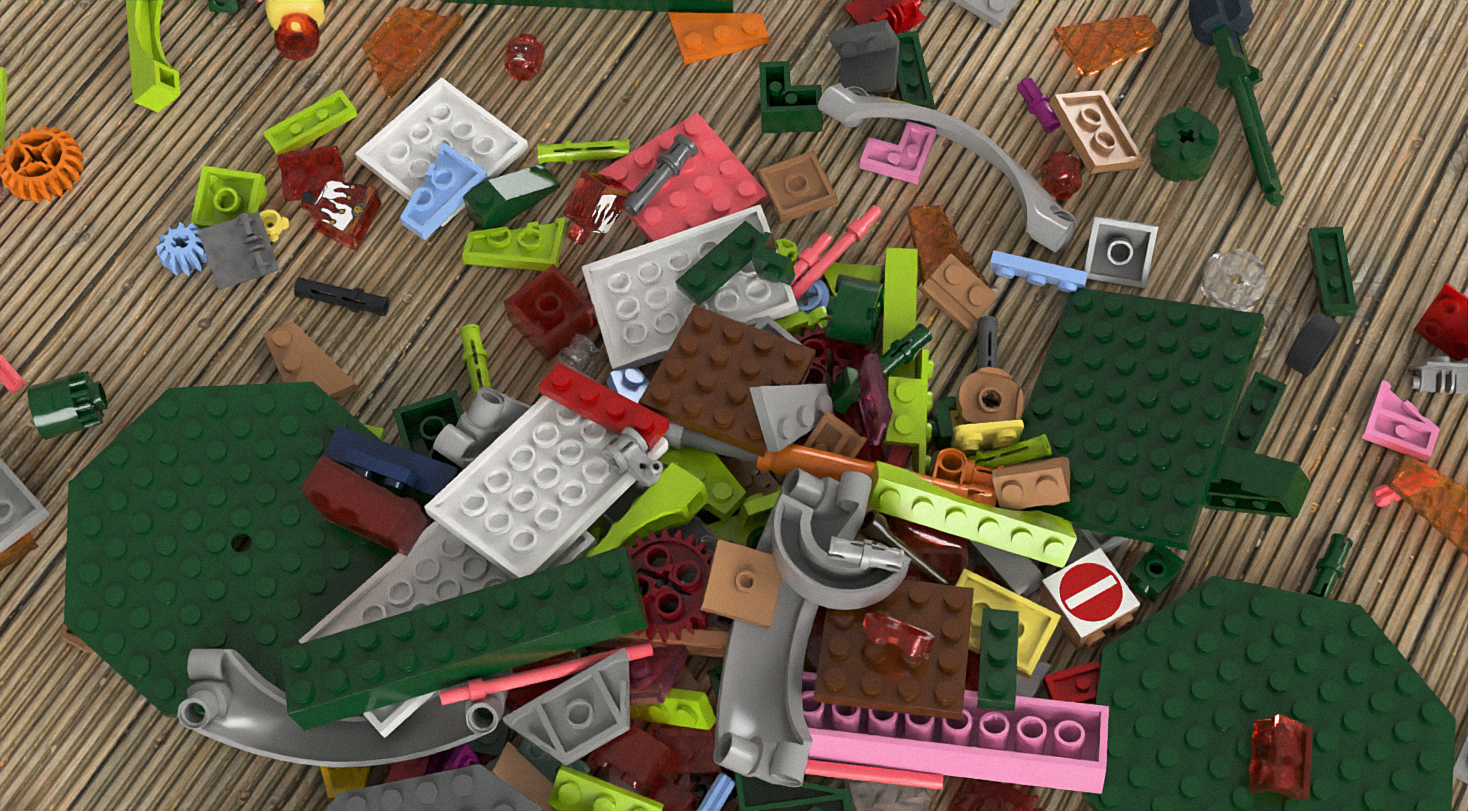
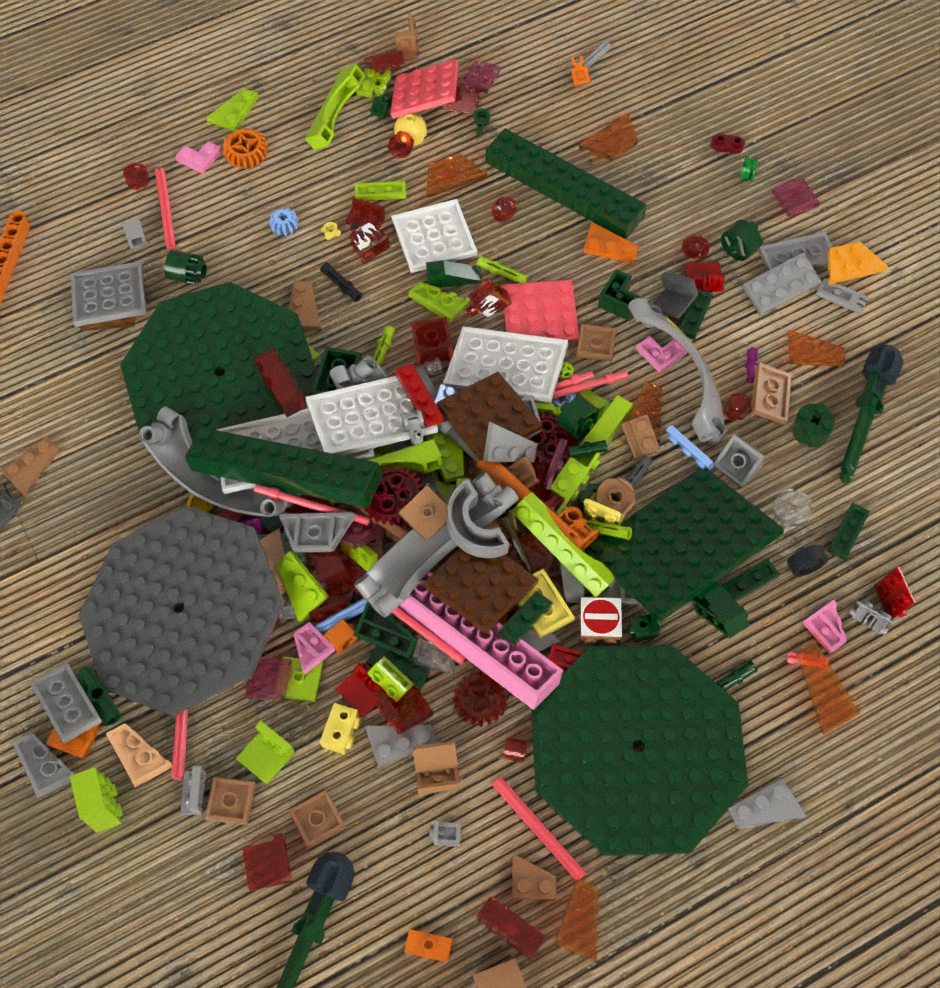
camera: 30 degrees right, 0 degrees up
lime slope [190,166,267,229] -> none
flat silver hinge [198,211,280,290] -> none
dark blue bracket [325,426,459,496] -> none
light blue wing [400,142,489,241] -> none
dark grey pin [622,134,698,217] -> none
dark green plate [675,220,763,306] -> none
dark green bracket [751,232,796,286] -> none
light grey pin [827,536,904,573] -> none
dark green plate [829,366,862,414] -> none
clear red plate [861,613,935,657] -> none
medium nougat bracket [992,457,1070,510] -> none
clear red bracket [1249,715,1313,800] -> none

